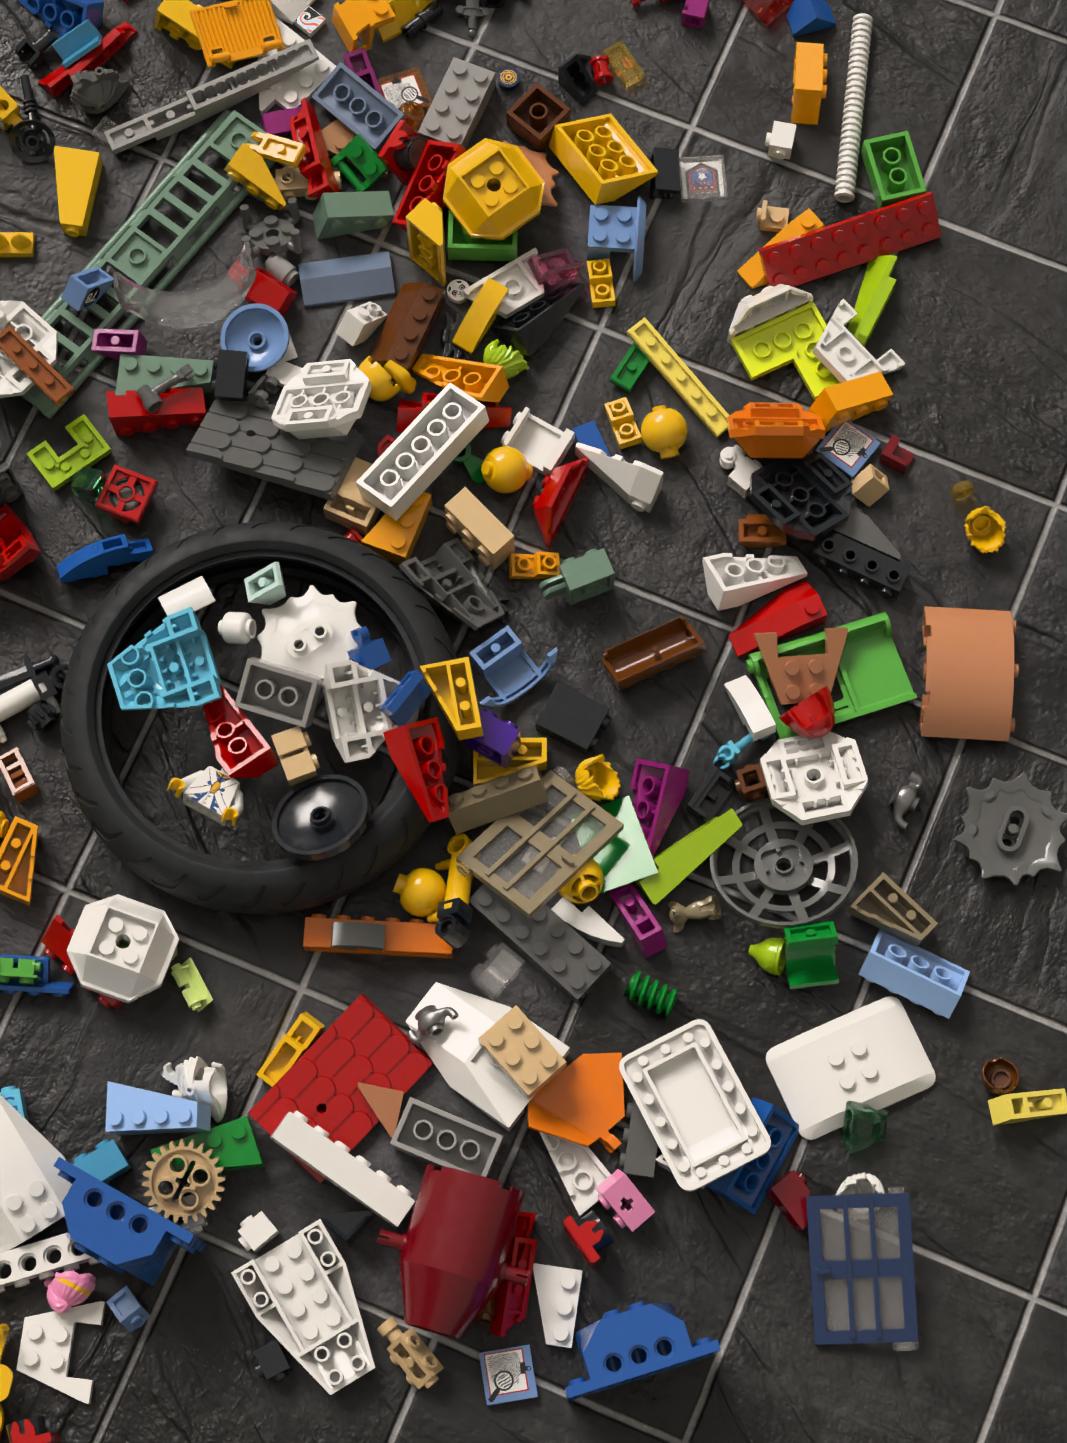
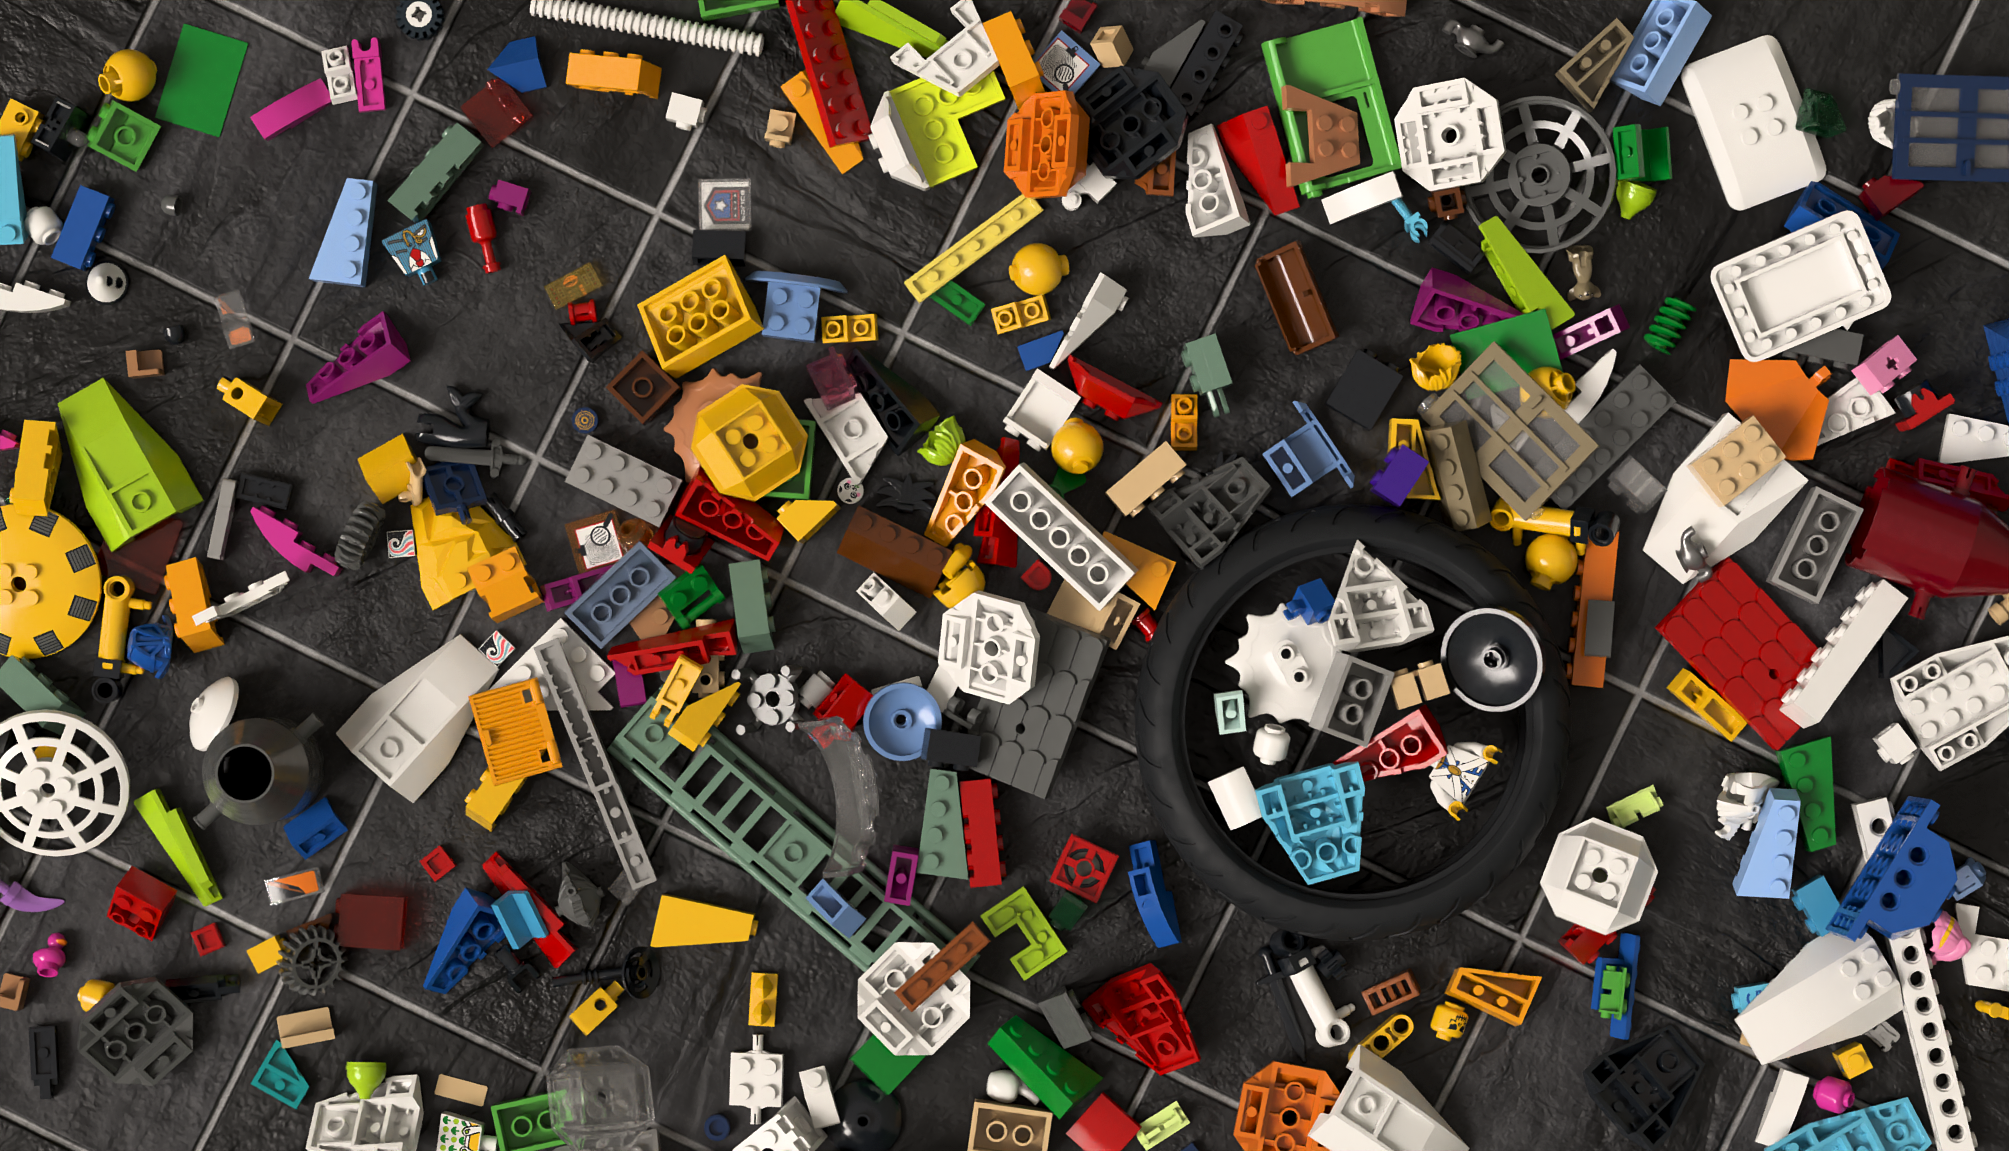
camera: 85 degrees left, 15 degrees up
dark grey brick [136,364,194,413] -> none
tan gear [142,1139,226,1224] -> none
sand blue slope [298,251,395,308] -> none
nougat tile [357,1082,404,1137] -> none
blue panel [379,670,431,727] -> none
red wedge [383,717,449,823] -> none
yellow wedge [420,657,484,740] -> none
yellow slope [452,278,509,354] -> none
red hair [779,685,835,739] -> none

